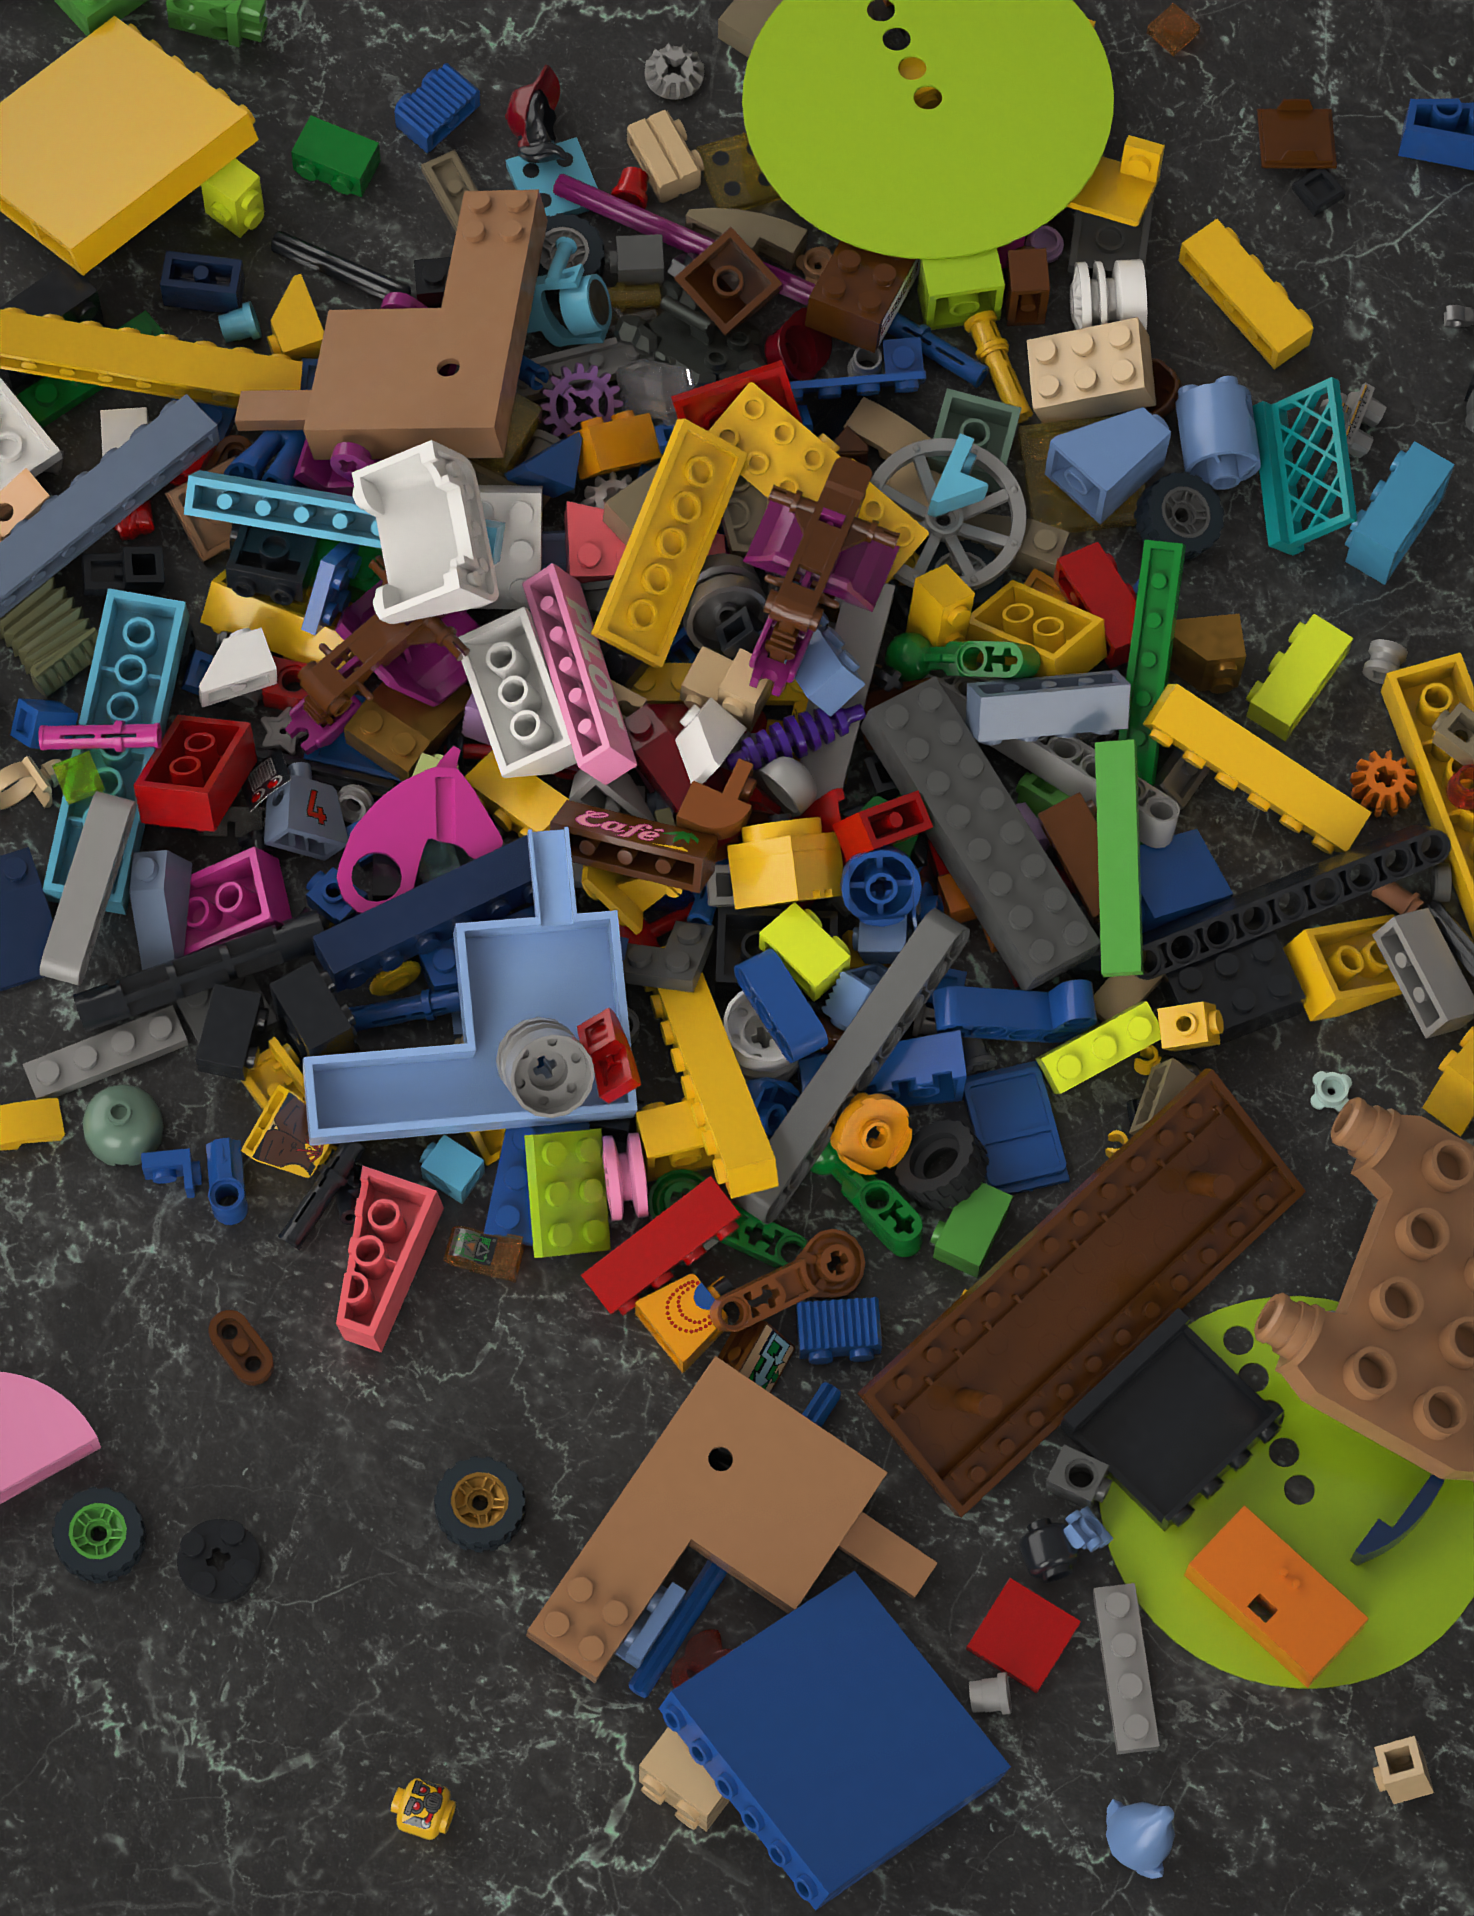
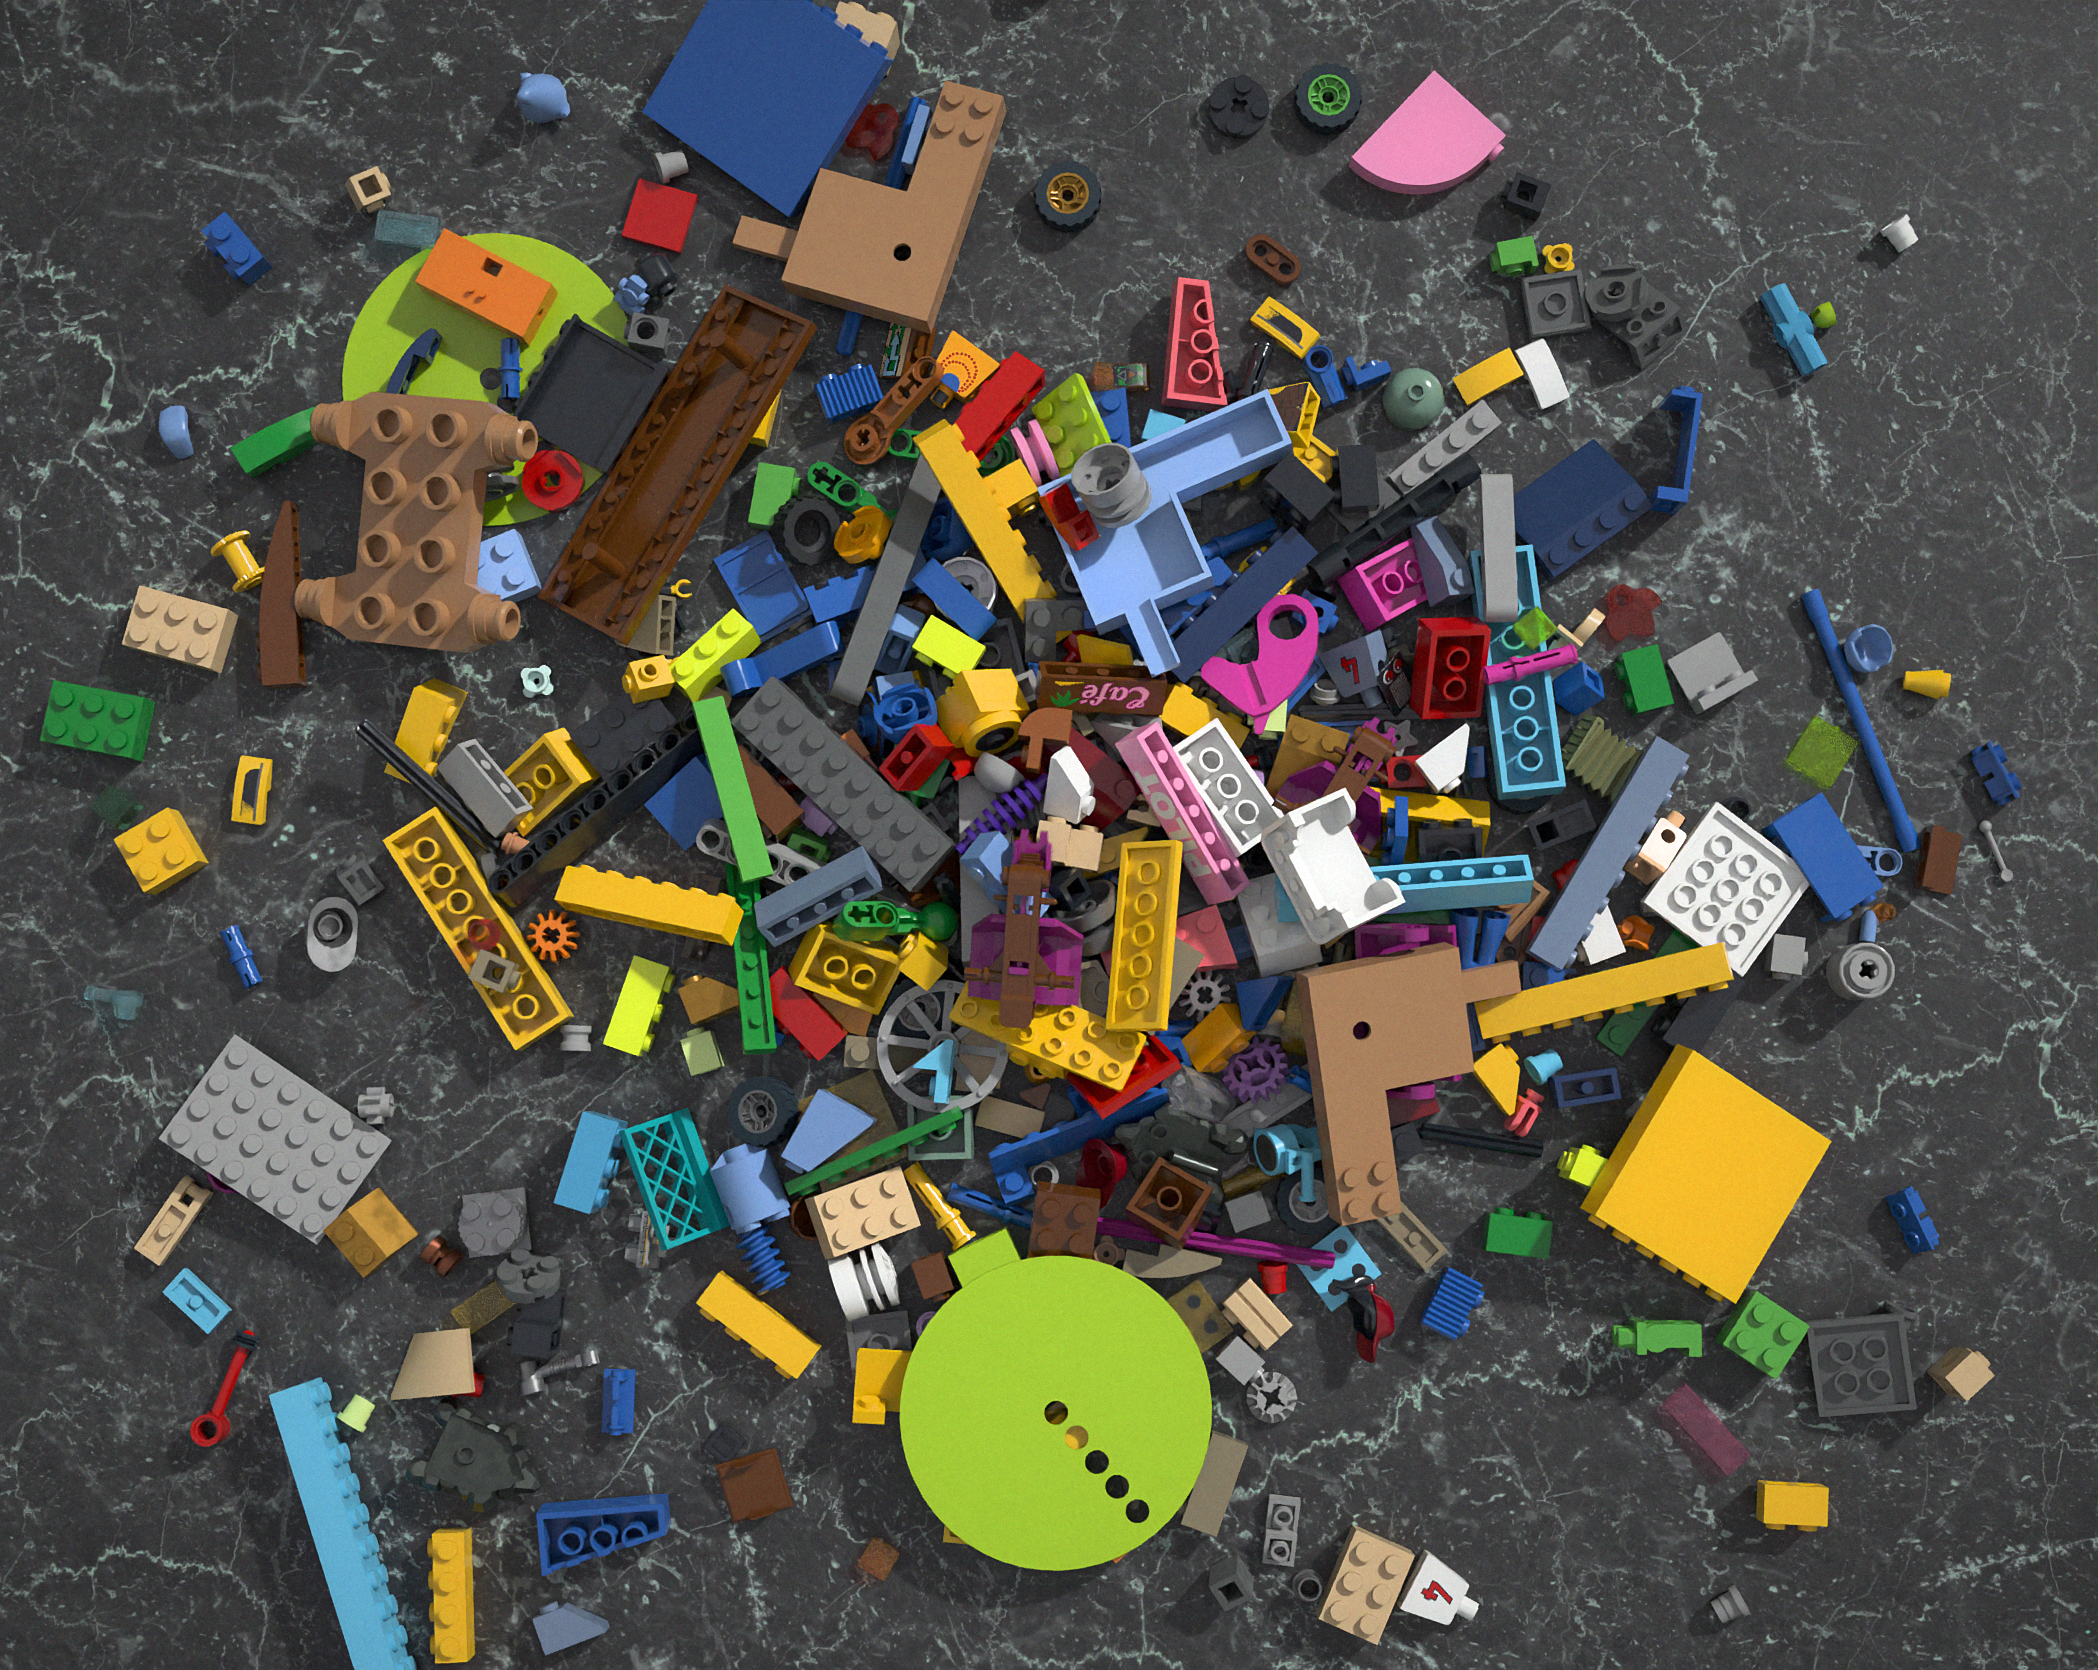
camera: 170 degrees right, 15 degrees up
light grey plate [1093,1583,1160,1755] -> none
none -> clear light blue plate [374,210,441,250]
none -> light blue brick [477,529,542,603]
none -> blue axle [498,338,523,400]
none -> red plate [522,450,585,513]
none -> blue hinge [602,1369,636,1435]
none -> yellowish green brick [680,1027,724,1076]
none -> blue piece [735,1224,791,1296]
none -> green plate [784,1106,963,1196]
none -> light grey brick [1214,1333,1265,1385]
none -> yellow slope [1250,297,1320,360]
none -> coral arm [1504,1088,1545,1138]
none -> orange arm [1616,914,1655,952]

